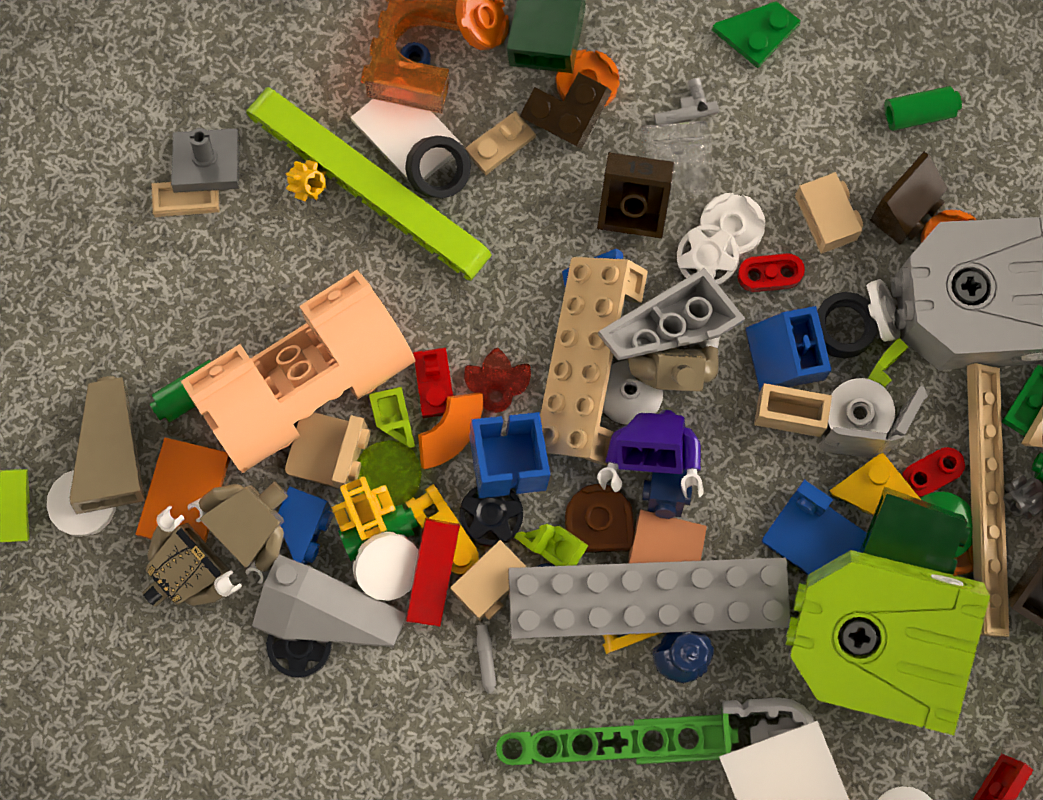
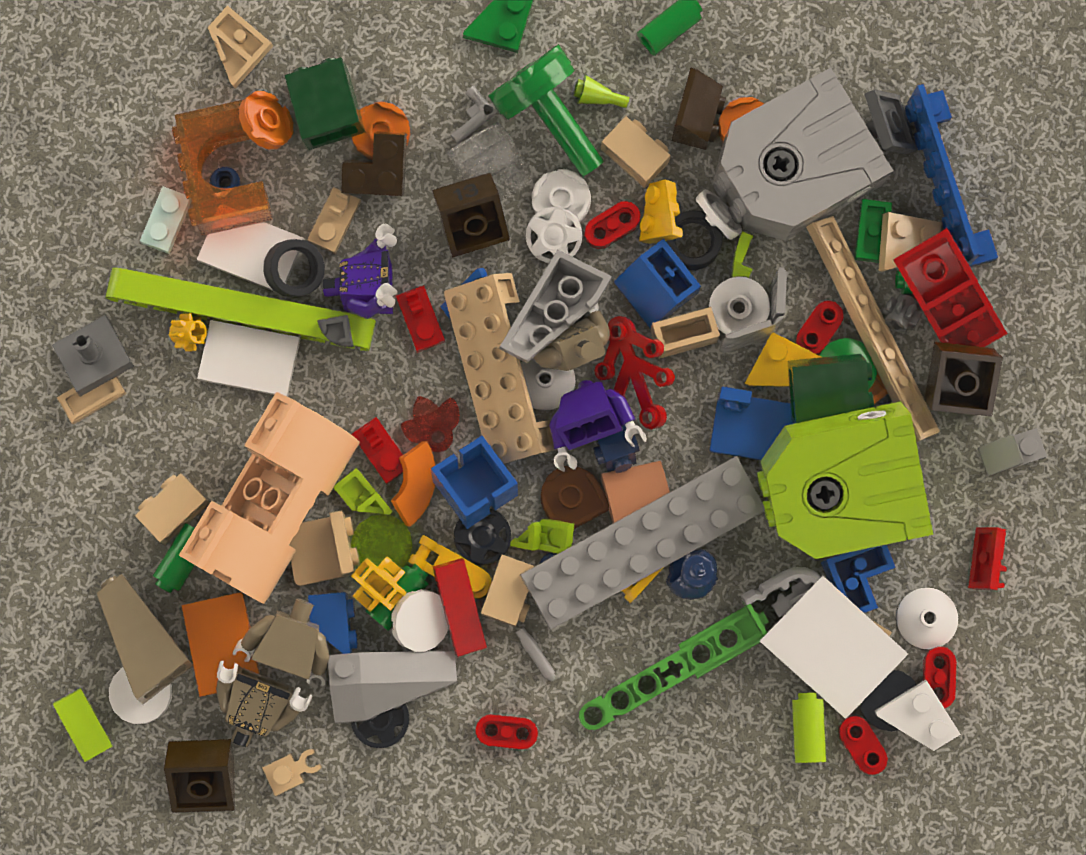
camera: 30 degrees left, 5 degrees up
none -> tan brick [135,473,210,545]
none -> light aqua plate [140,186,192,254]
none -> dark brown slope [164,739,235,813]
none -> white tile [197,320,301,397]
none -> tan plate [262,749,322,796]
none -> dark grey tile [317,315,354,347]
none -> dark purple torso [323,224,398,319]
none -> red plate [396,285,445,353]
none -> red plate [476,714,538,749]
none -> green piece [488,44,604,177]
none -> lime cone [573,75,630,108]
none -> red plant [594,316,675,429]
none -> yellow wing [639,179,683,244]
none -> blue brick [821,545,896,613]

